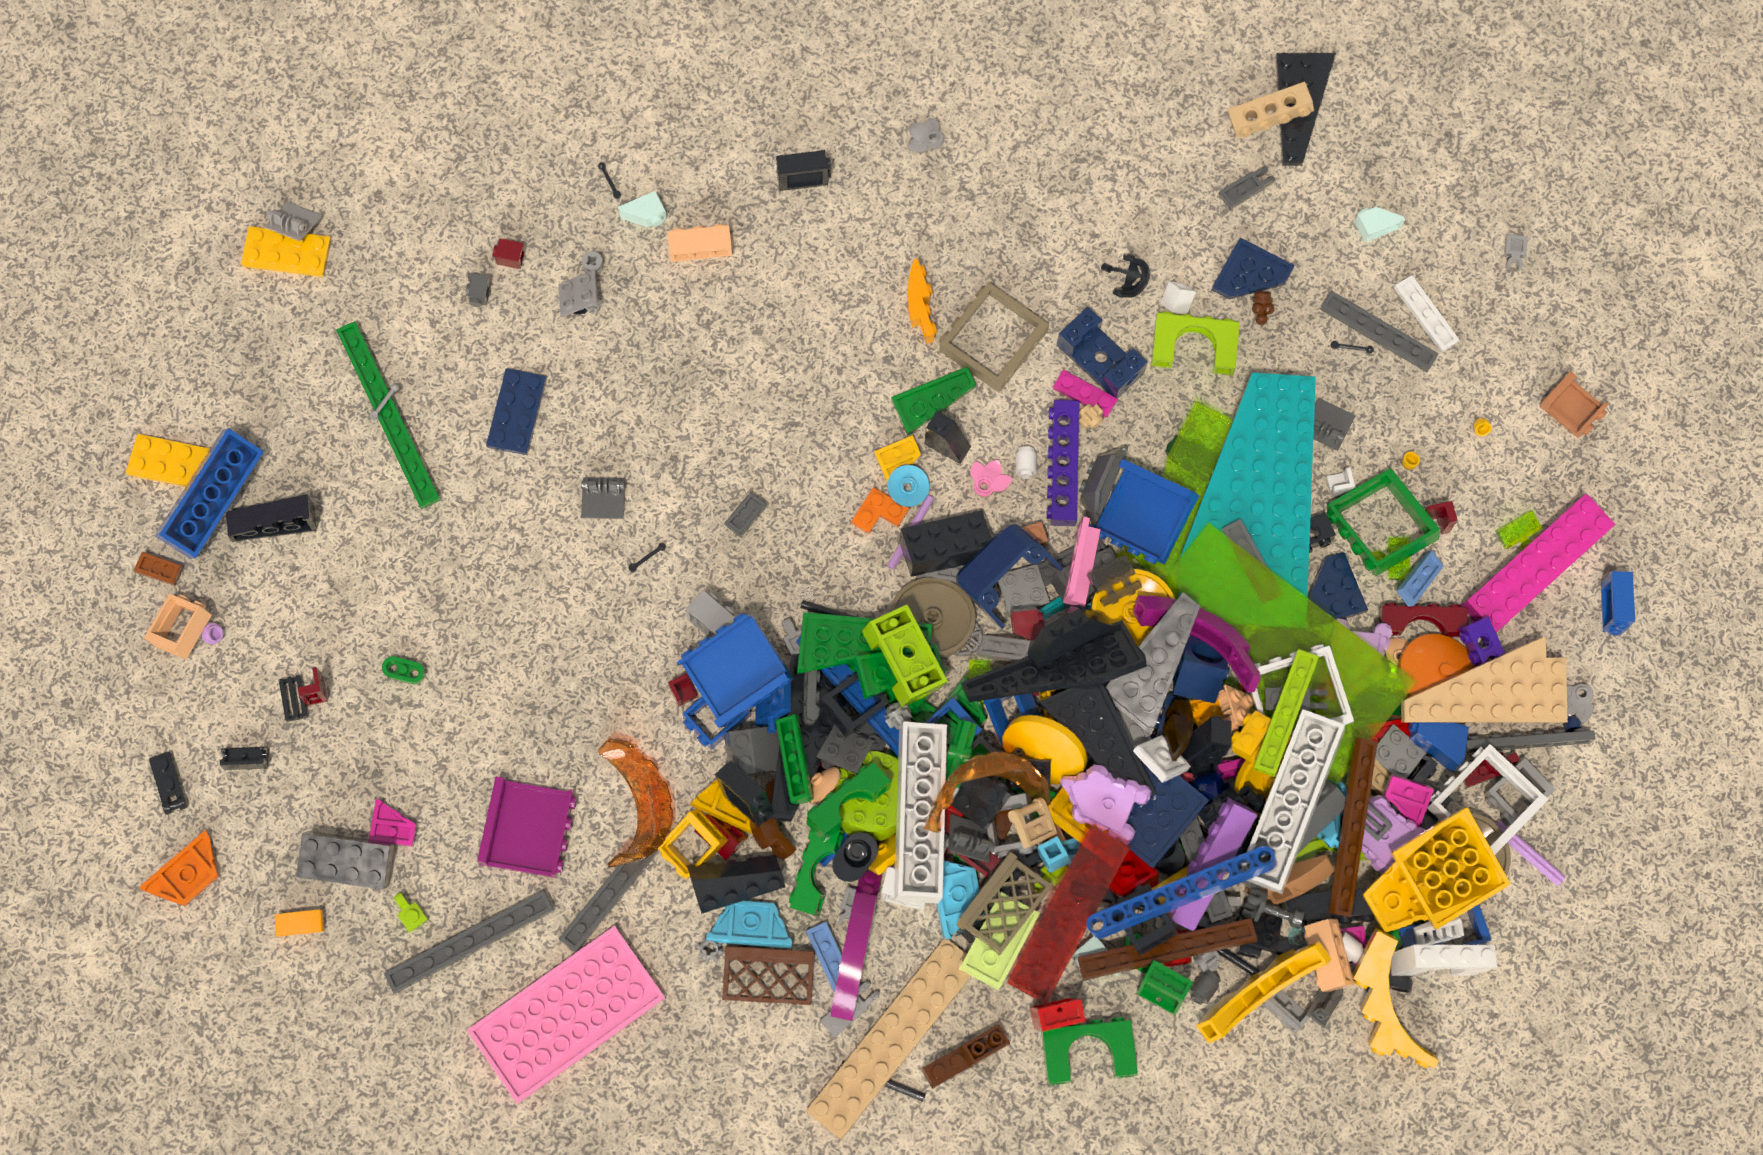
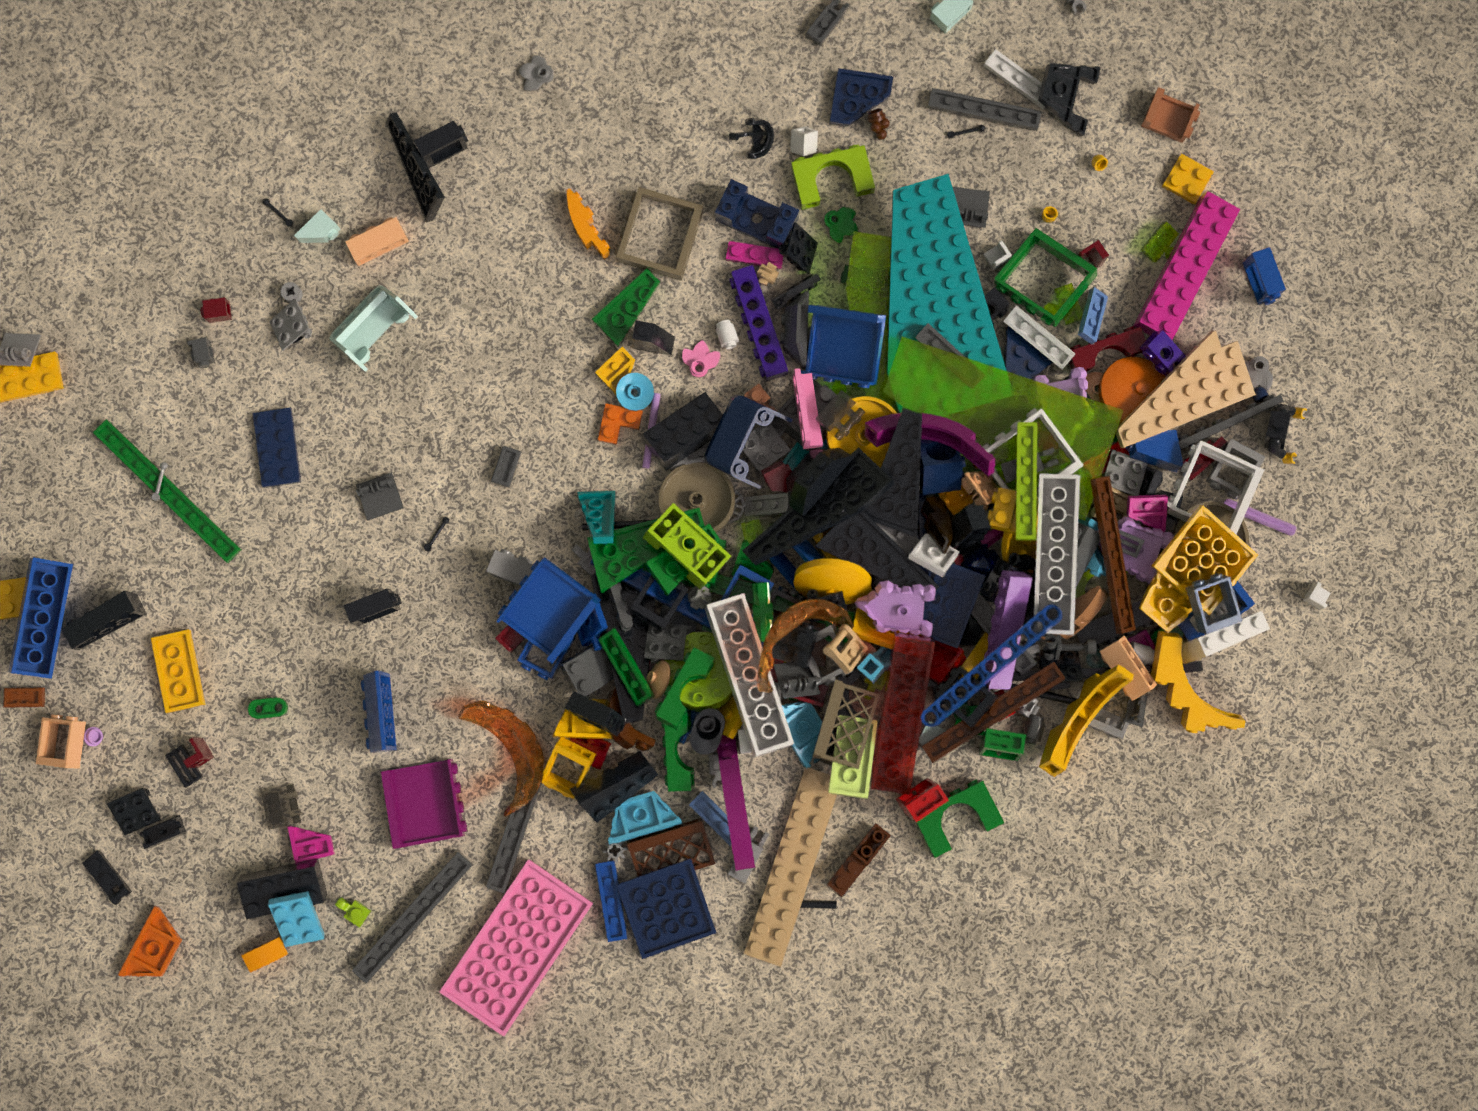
camera: 15 degrees left, 10 degrees up
none -> black hinge [106,787,161,835]
none -> yellow plate [151,629,206,713]
none -> clear smoke plate [261,784,302,830]
none -> medium azure plate [268,892,324,947]
none -> light aqua windscreen [330,285,418,372]
none -> black window [343,588,402,626]
none -> blue slope [361,671,397,753]
none -> black wing [386,112,445,223]
none -> teal wing [577,491,616,544]
none -> blue plate [595,860,628,942]
none -> dark blue plate [617,858,717,959]
none -> black hinge [771,273,821,310]
none -> black hinge [779,222,818,274]
none -> green plate [824,207,858,243]
none -> white plate [1003,305,1075,369]
none -> black wing [1038,63,1101,137]
none -> yellow plate [1162,153,1214,205]
none -> sand blue window [1186,573,1242,634]
none -> black torso [1264,404,1307,464]
none -> white panel [1303,582,1331,610]

